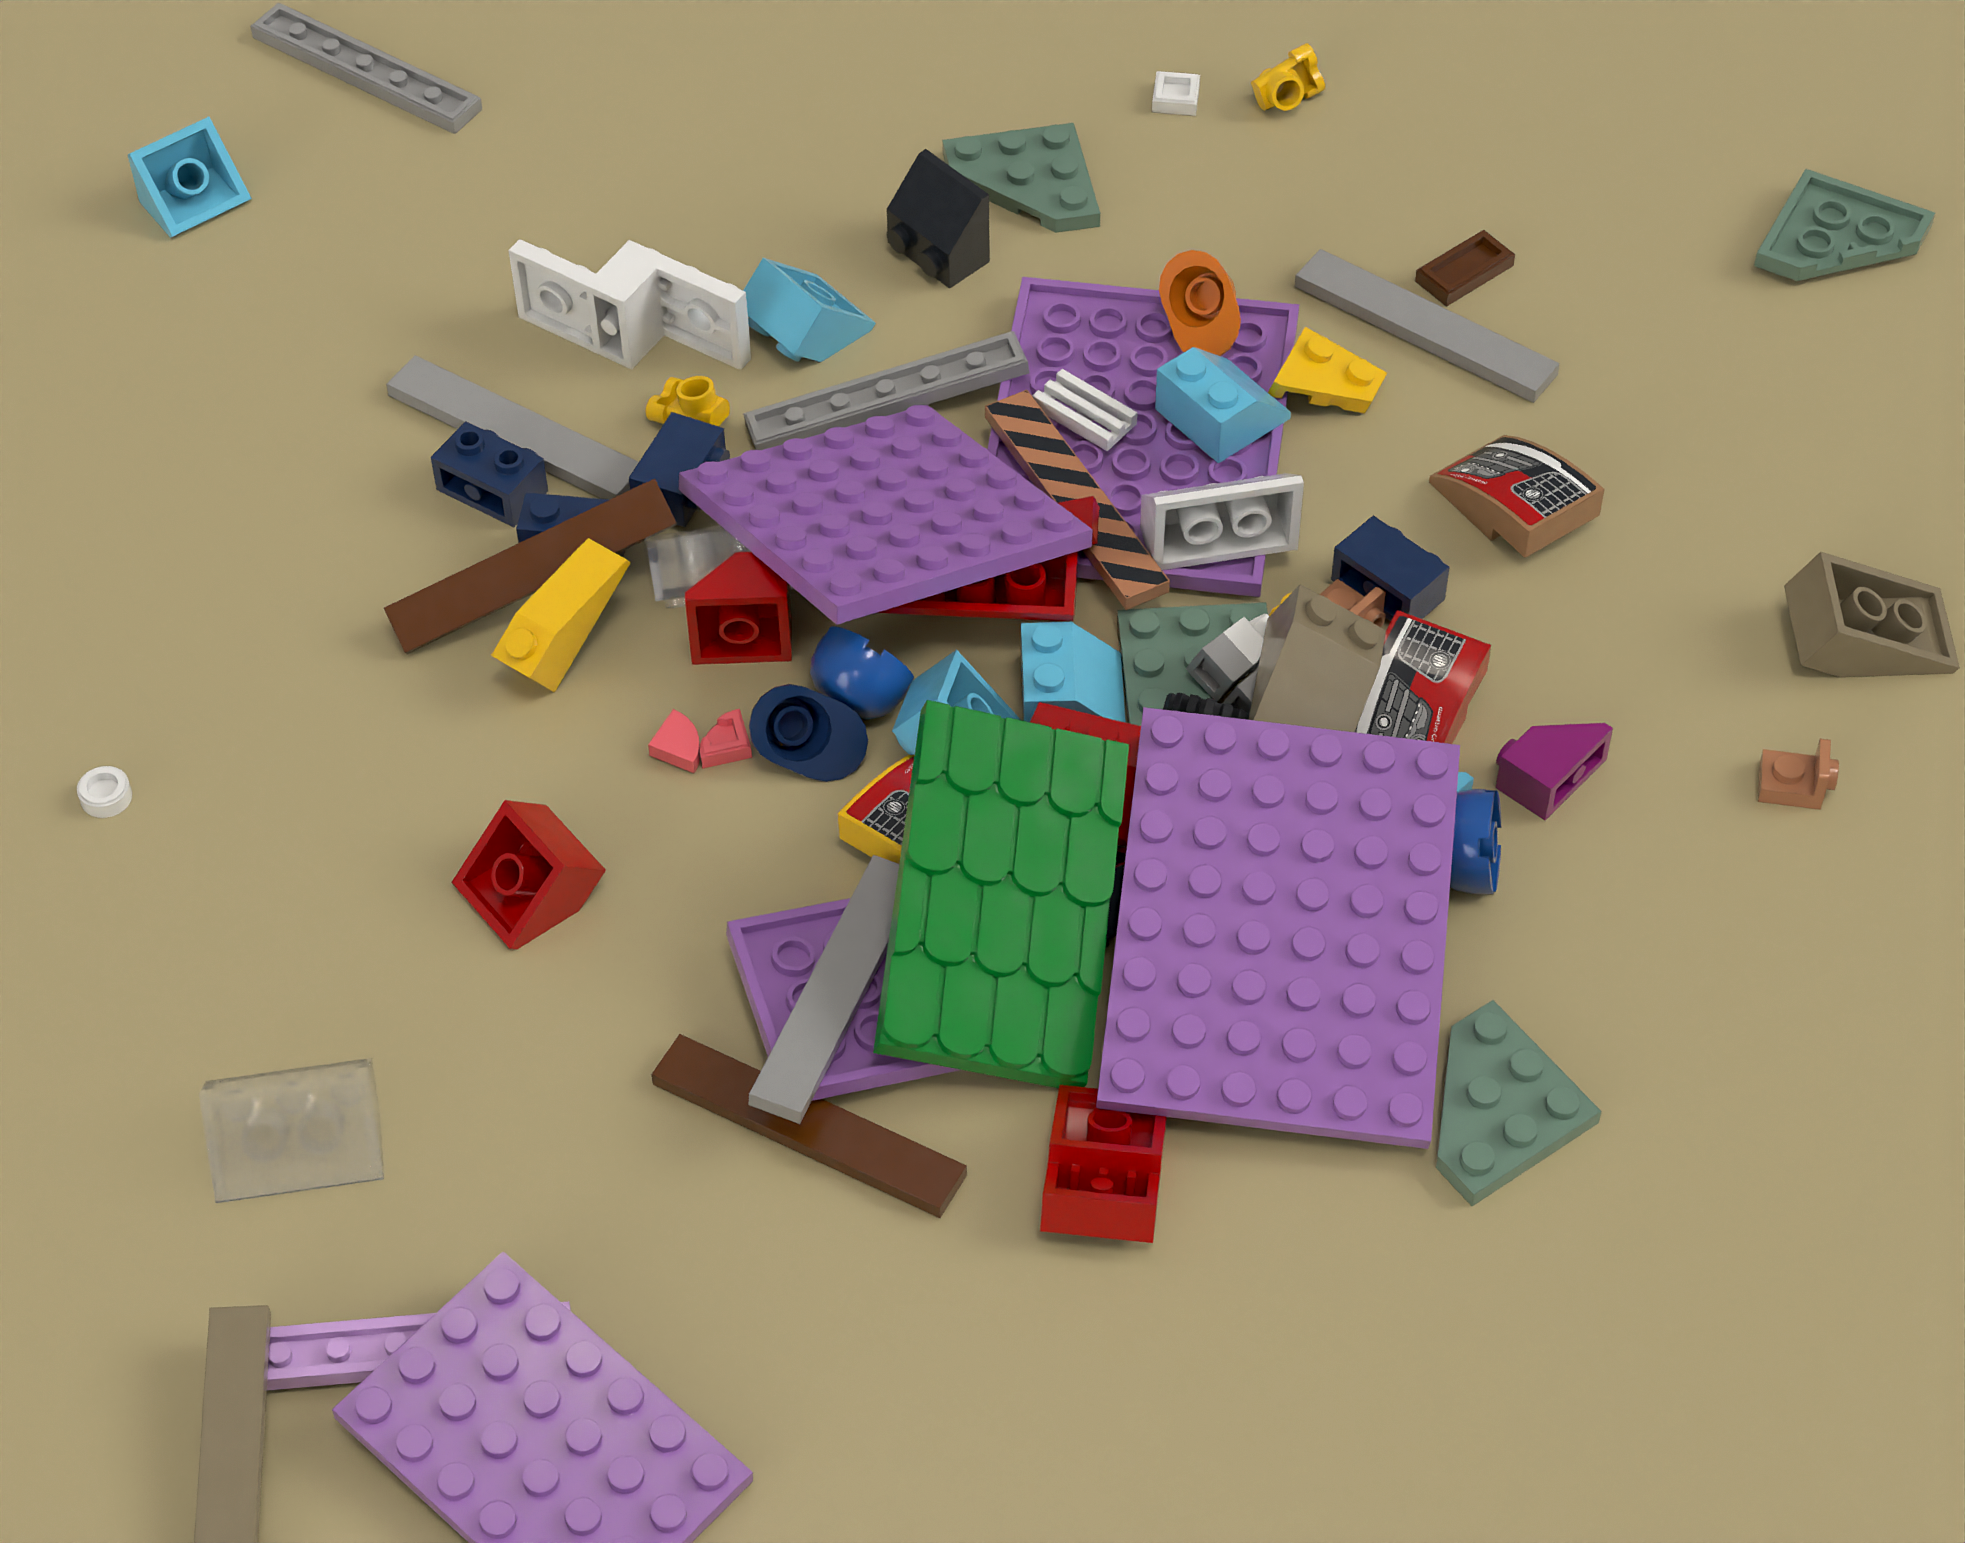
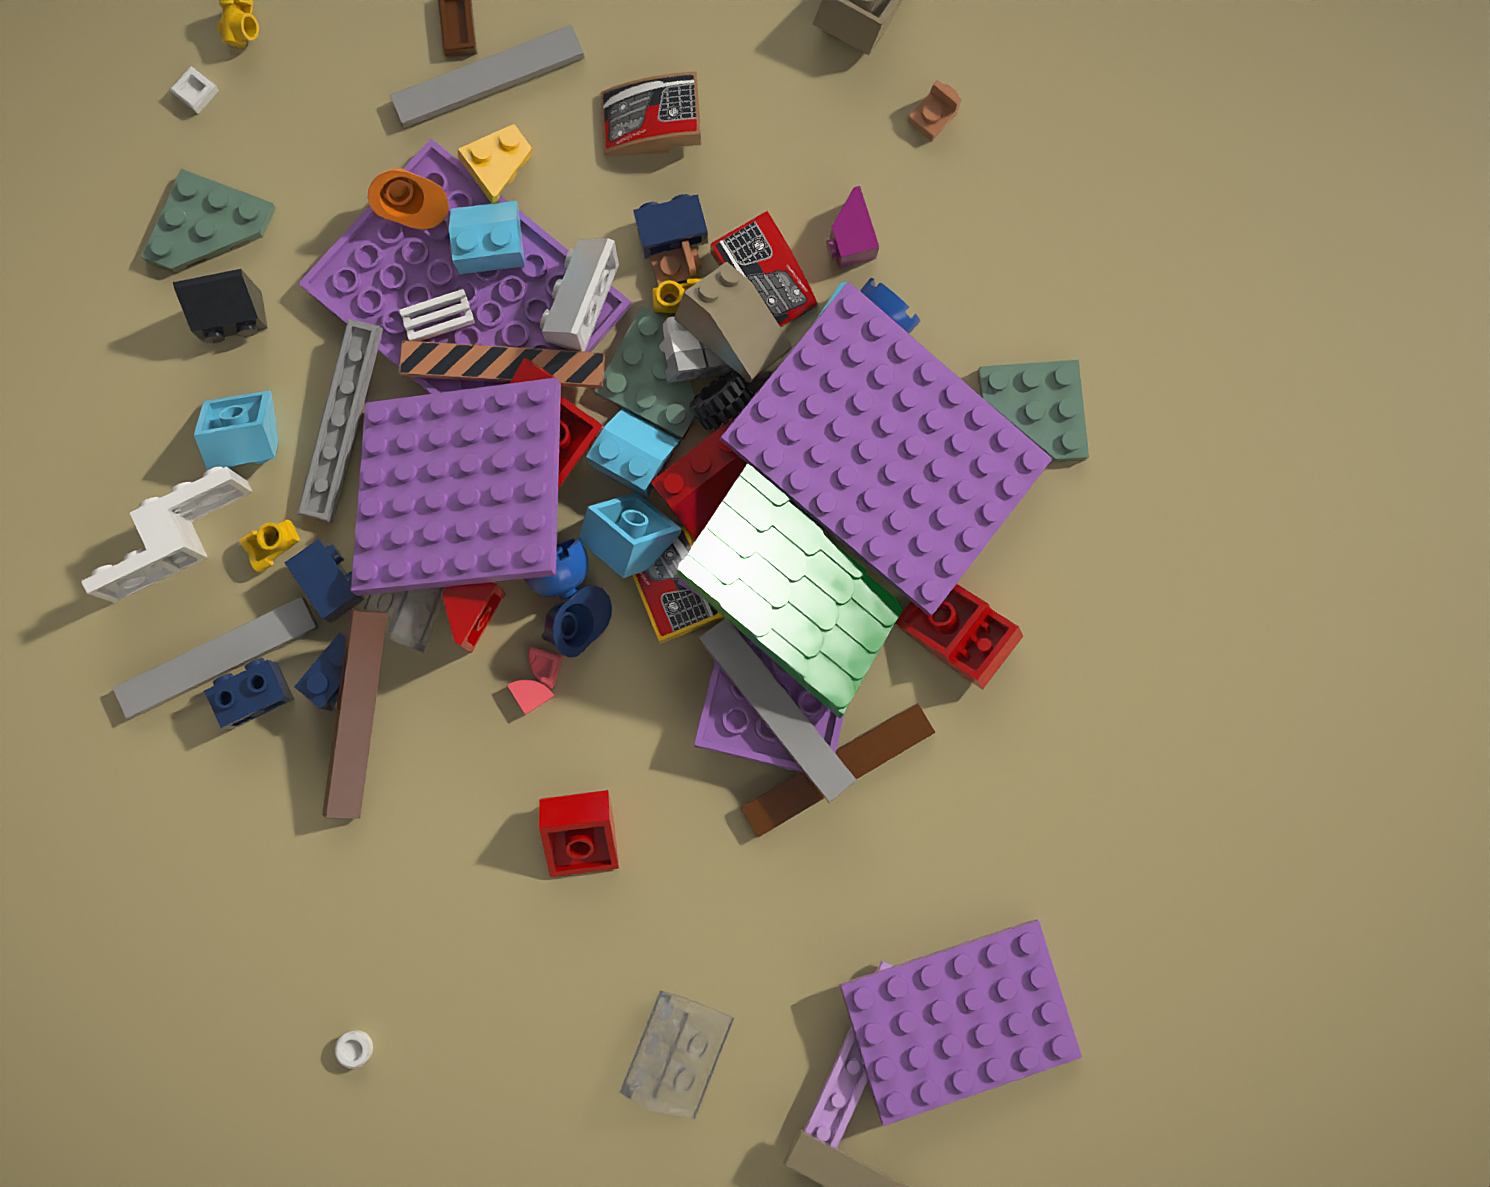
camera: 65 degrees left, 30 degrees up
yellow slope [491,538,631,692] -> none

